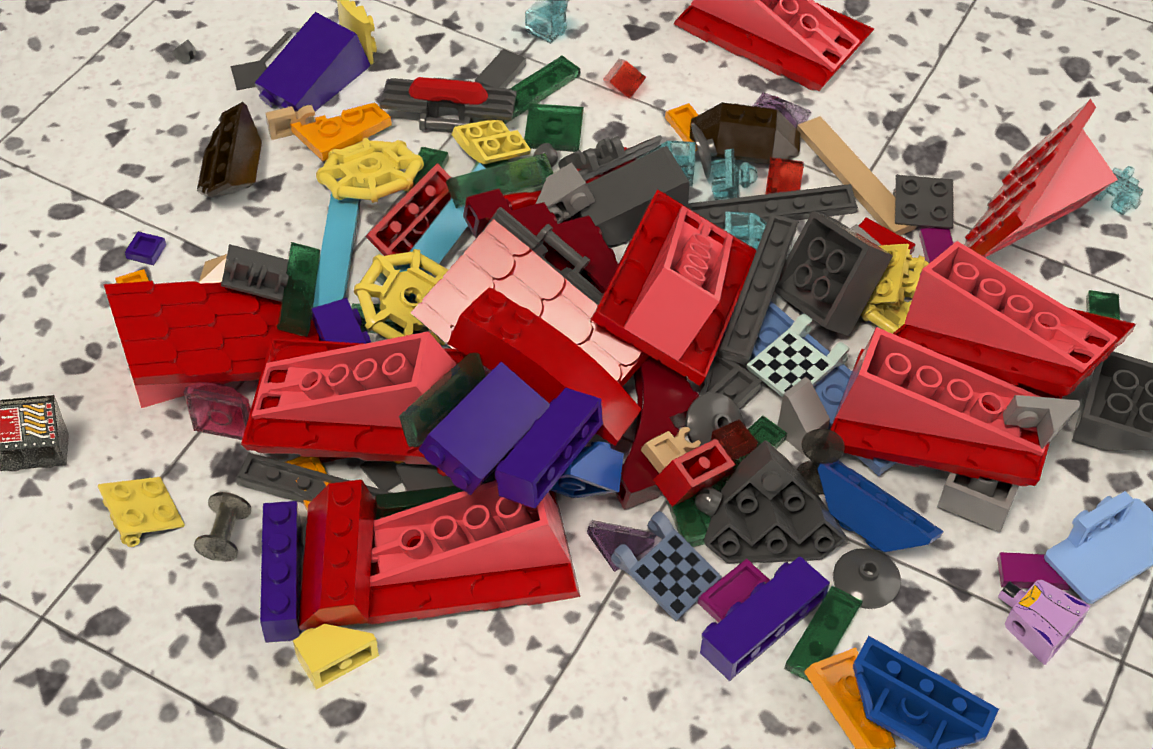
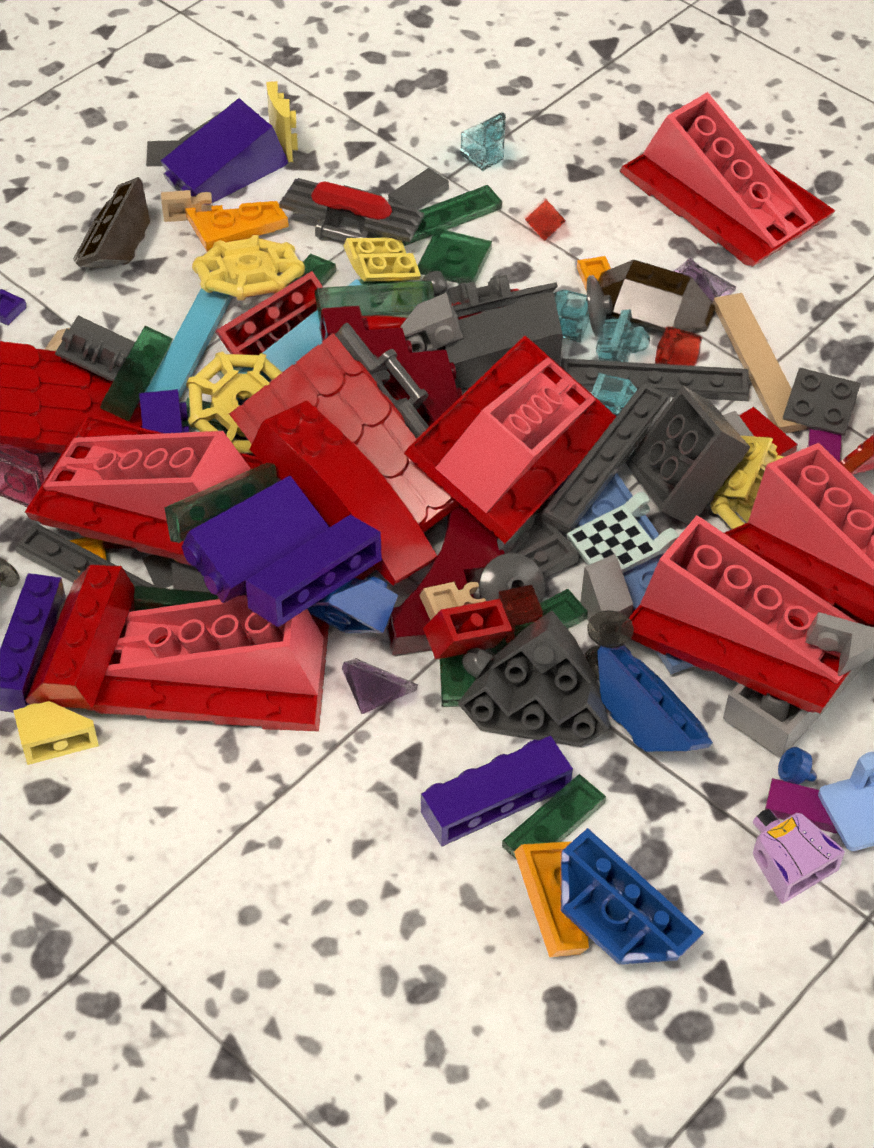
camera: 15 degrees right, 0 degrees up
dark grey hinge [172,39,196,63] -> none
sand blue flag [611,511,722,621] -> none
magenta tile [698,558,770,623] -> none
dark grey dish [833,548,901,609] -> none
none -> blue tile [778,747,817,785]

